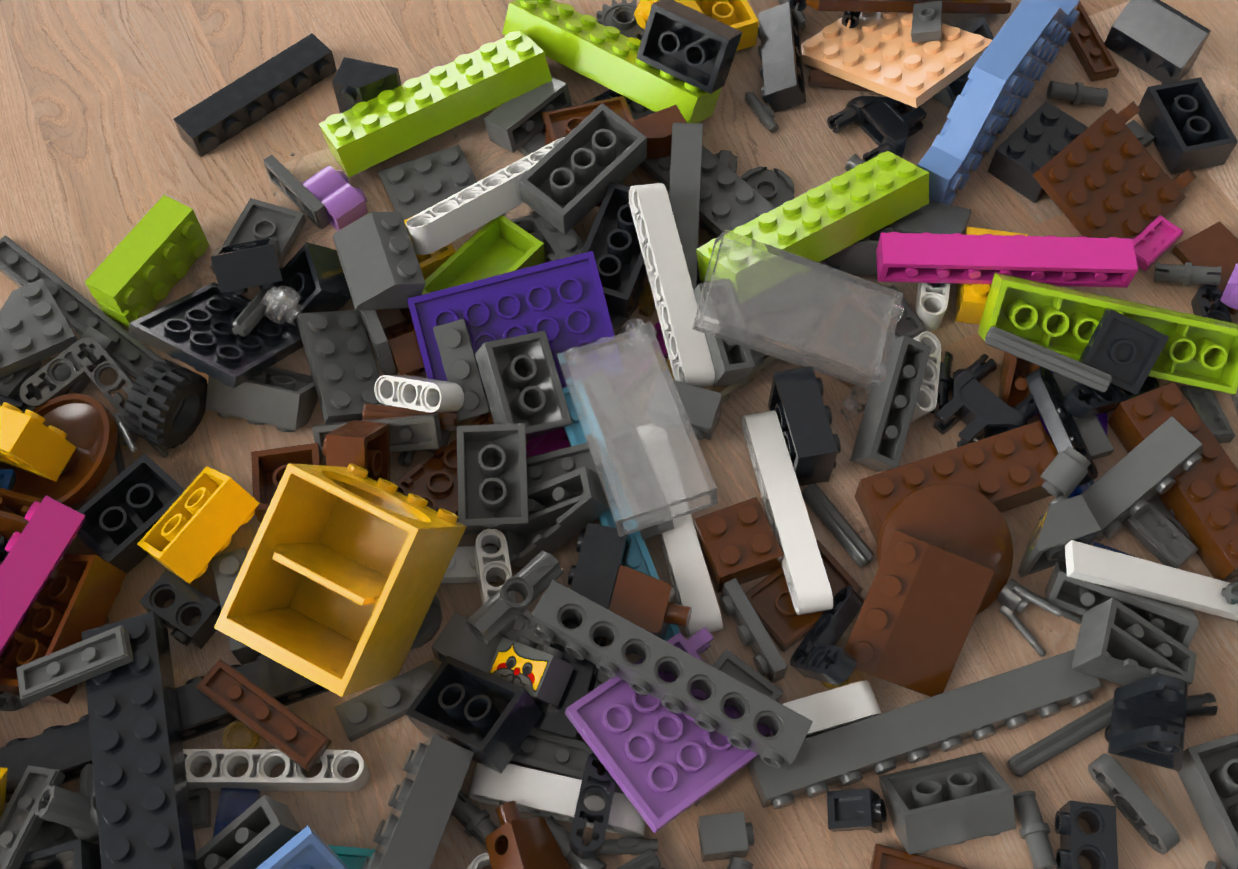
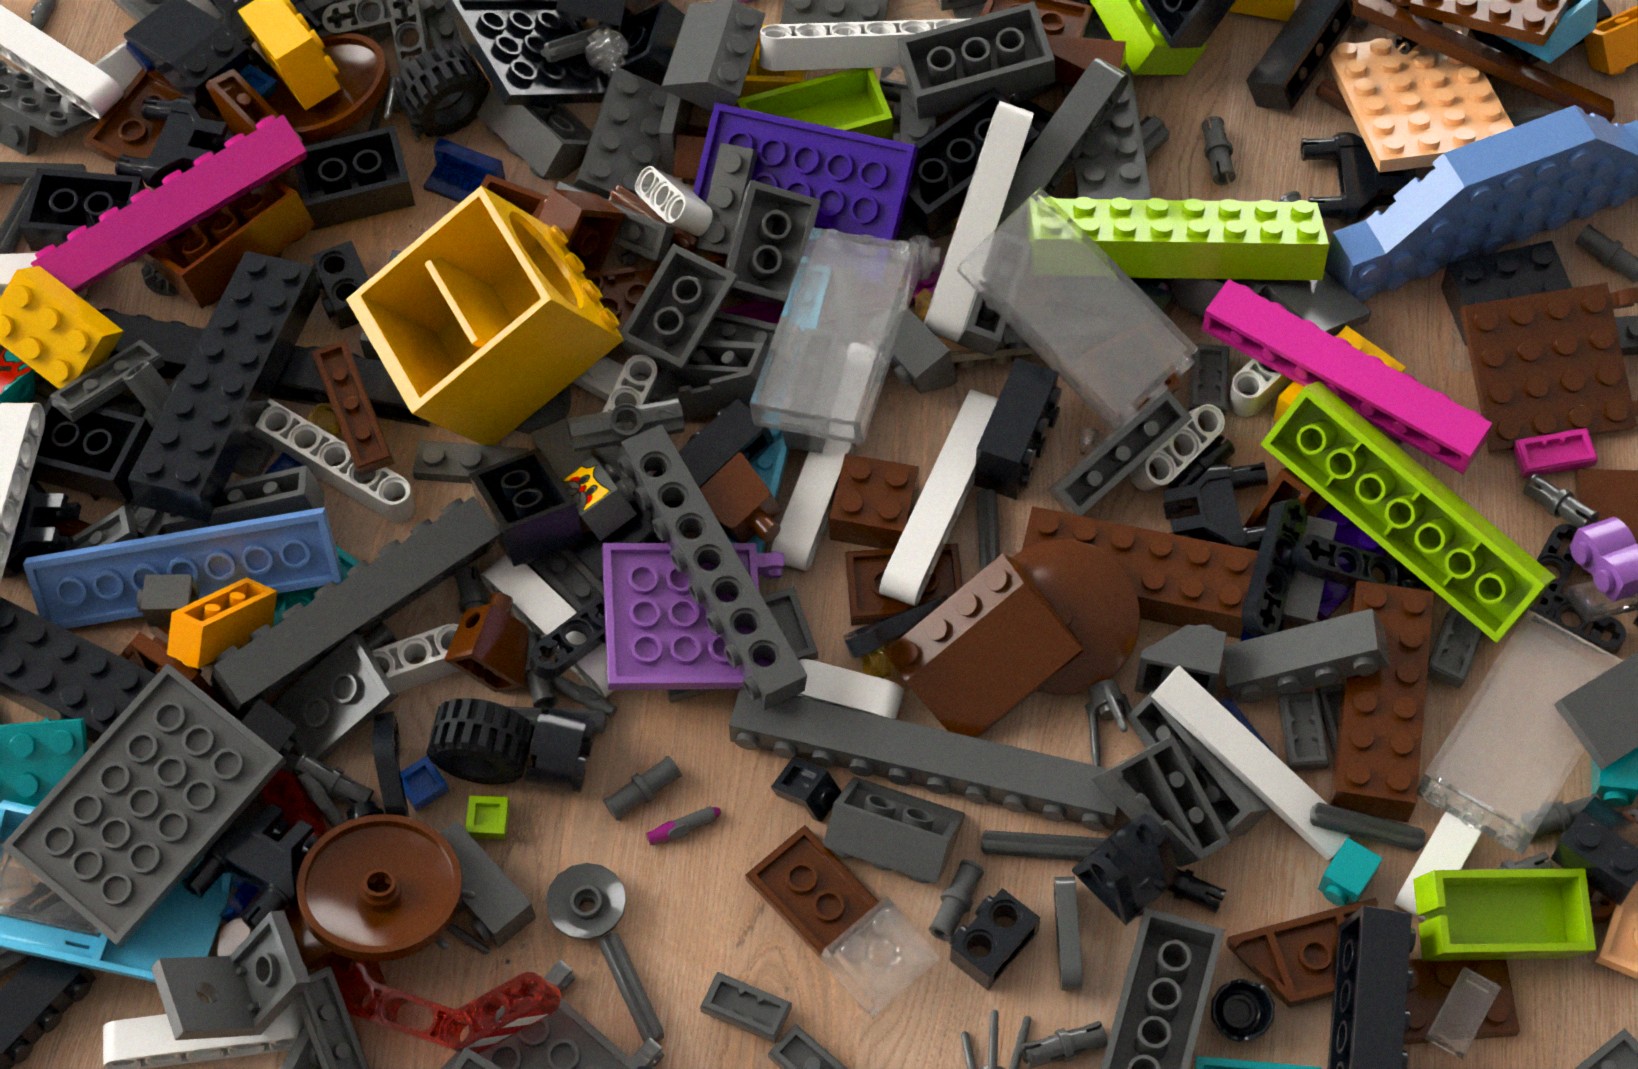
camera: 35 degrees right, 0 degrees up
dark grey tile [16,625,134,705] -> none
yellow brick [137,466,260,584] -> none
dark grey brick [697,812,754,862] -> none
dark grey plate [720,578,787,683] -> none
dark grey tile [741,167,794,208] -> none
dark grey piece [745,91,779,133] -> none
dark grey plate [911,1,943,43] -> none
dark grey axle [984,326,1112,392] -> none
dark grey brick [1040,447,1091,498] -> none
black plate [1079,308,1169,395] -> none
none -> clear blue panel [423,137,506,203]
none -> dark grey pin [1201,116,1236,185]

